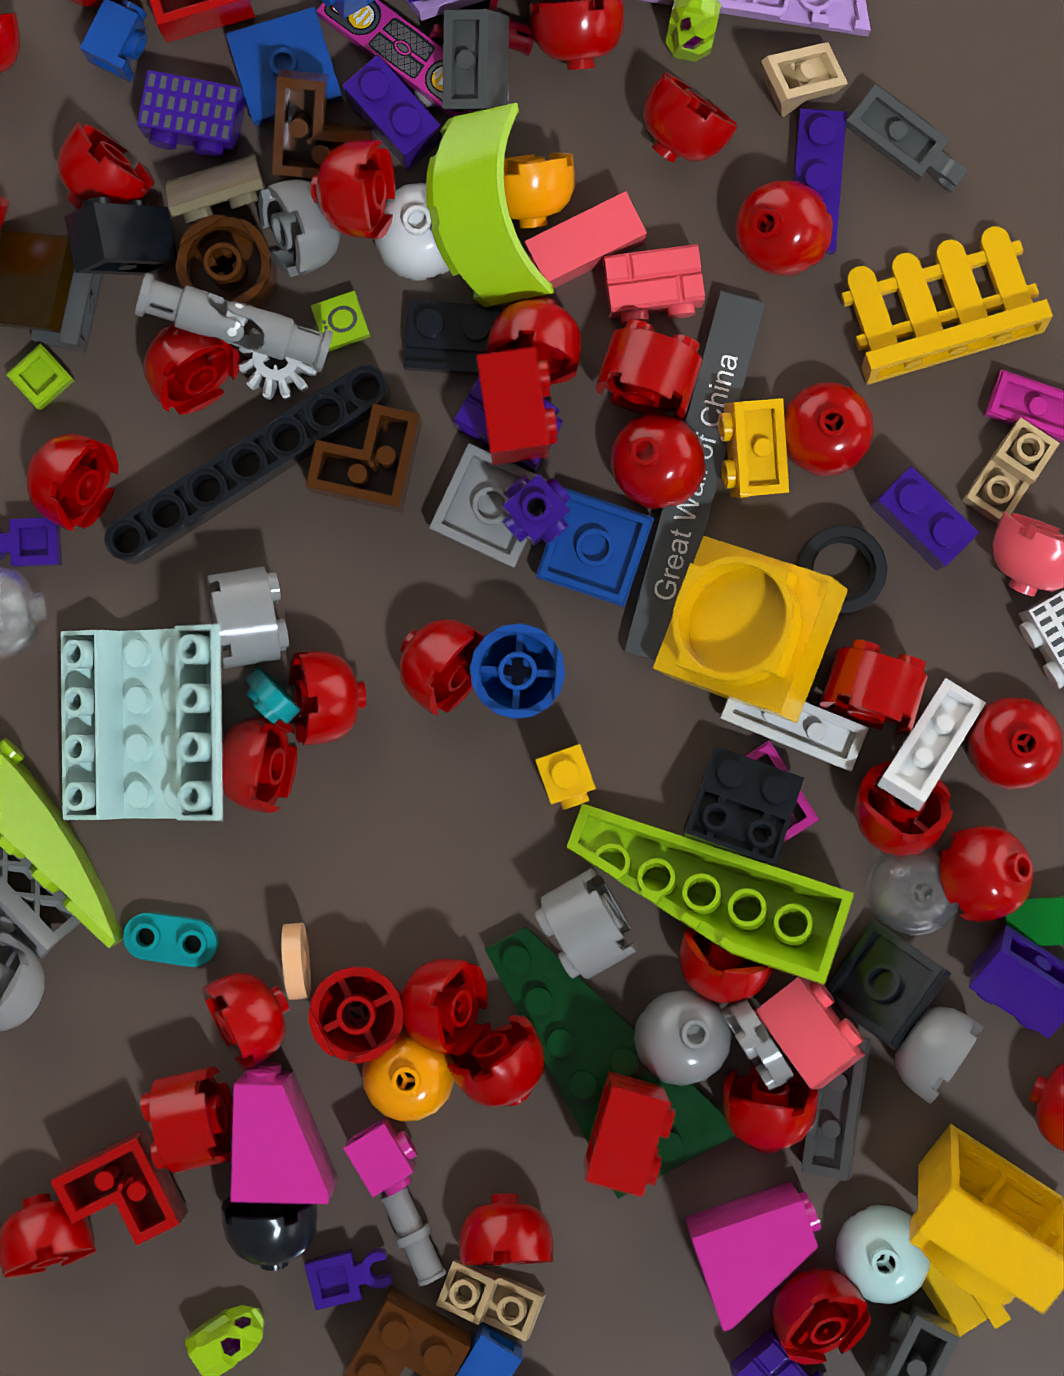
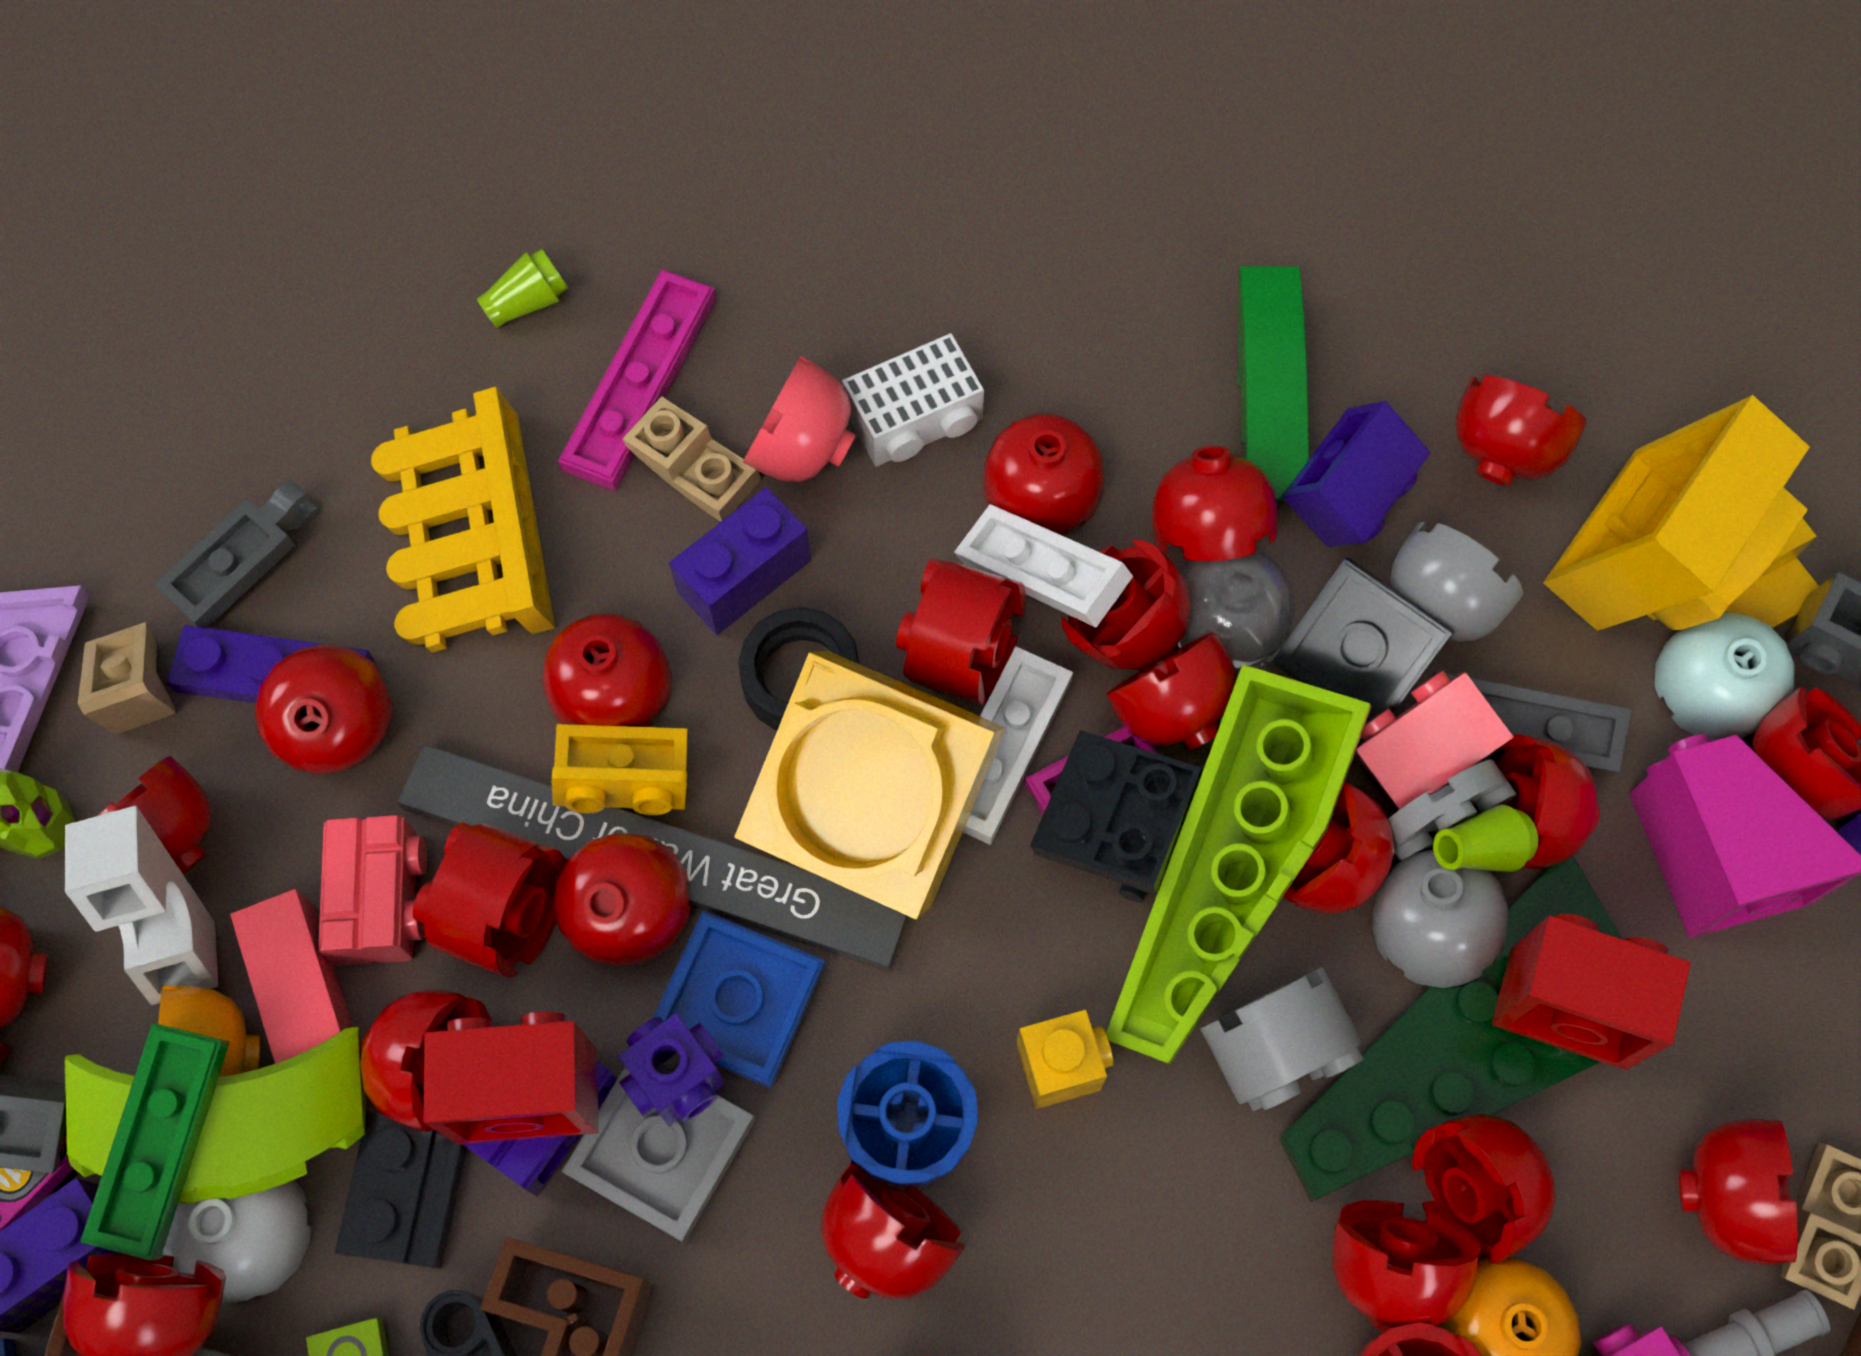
camera: 85 degrees left, 20 degrees down
none -> white arch [65,805,219,1006]
none -> green tile [80,1023,230,1261]
none -> red cylinder [1106,631,1237,751]
none -> lime cone [1433,805,1538,872]

